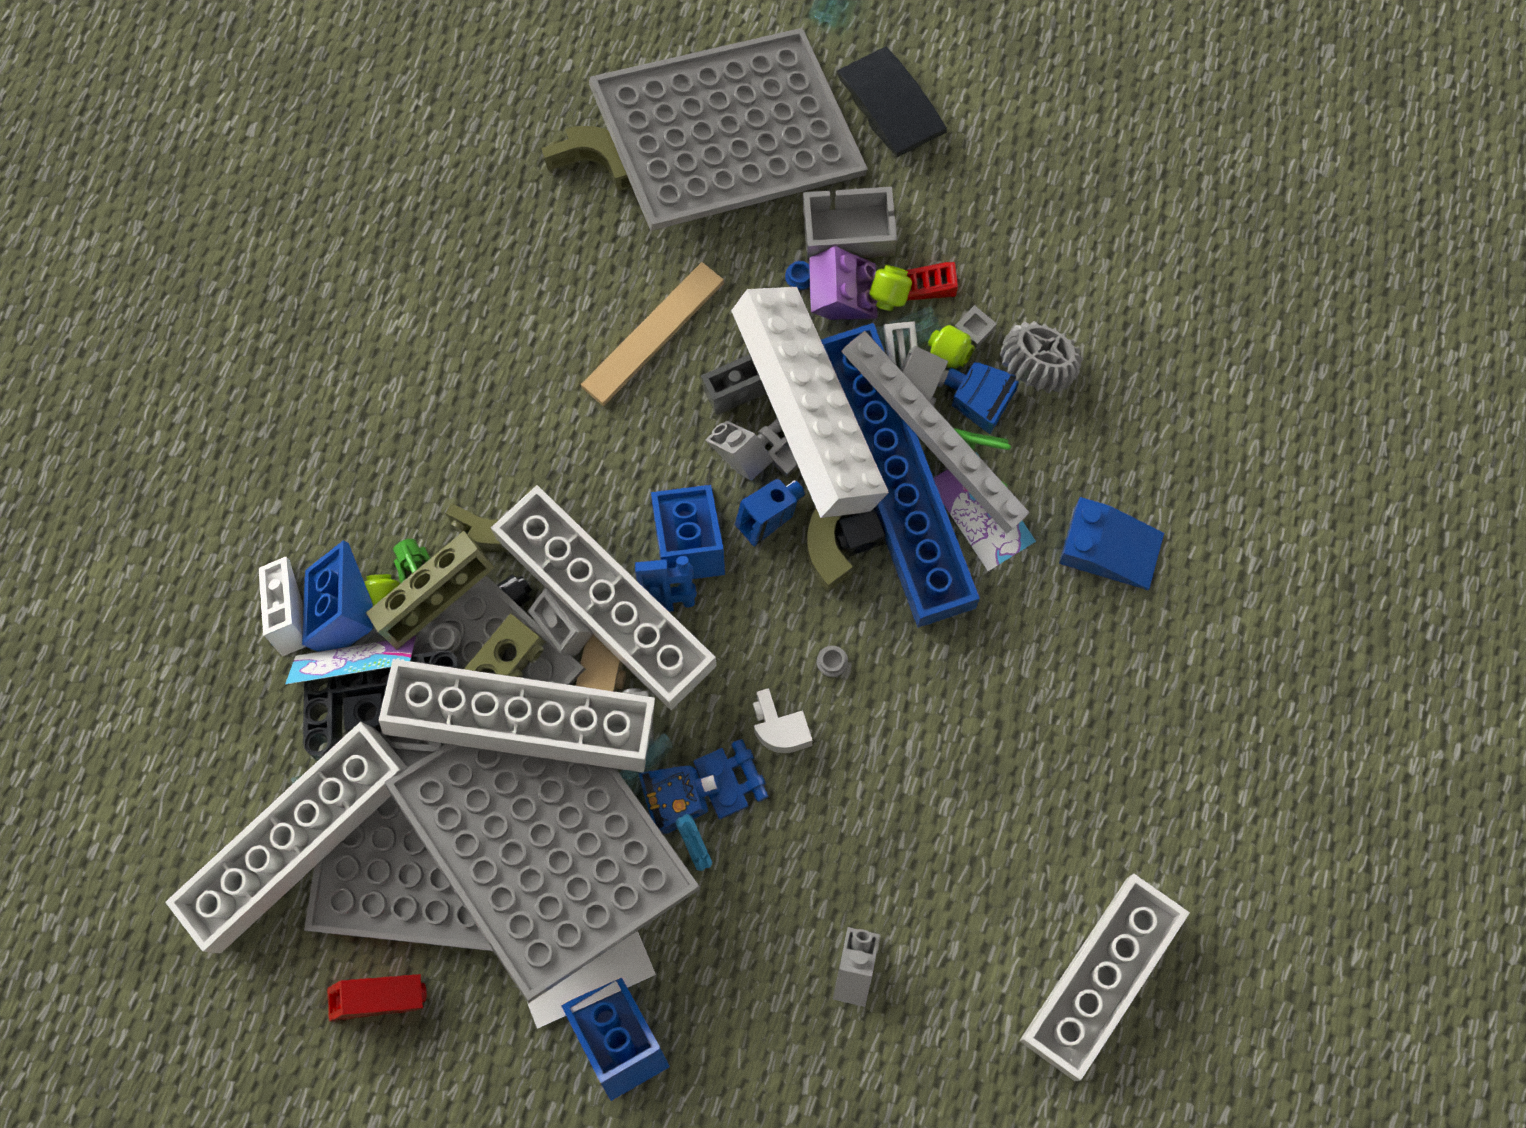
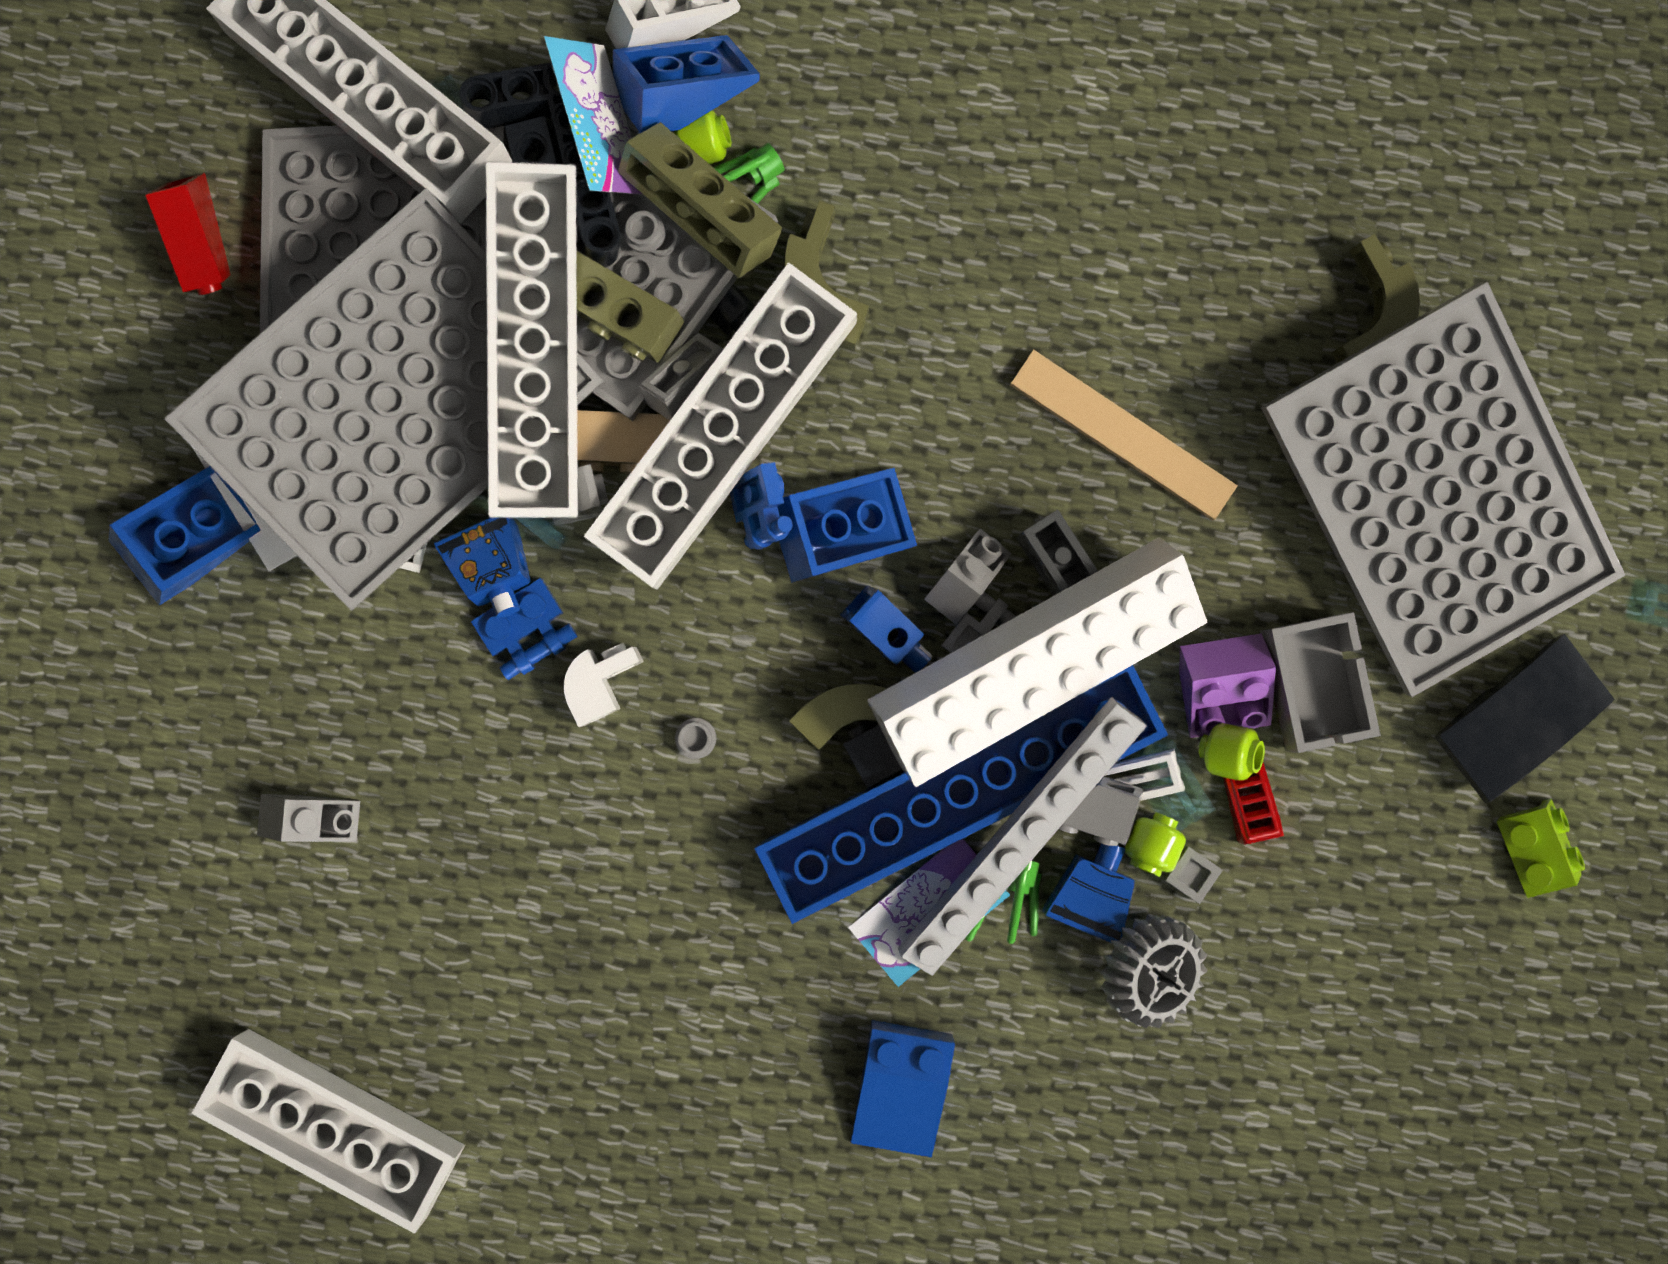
camera: 85 degrees right, 15 degrees up
dark azure axle [676,814,712,871] -> none
blue plate [785,261,810,290] -> none
none -> lime bracket [1497,799,1585,898]

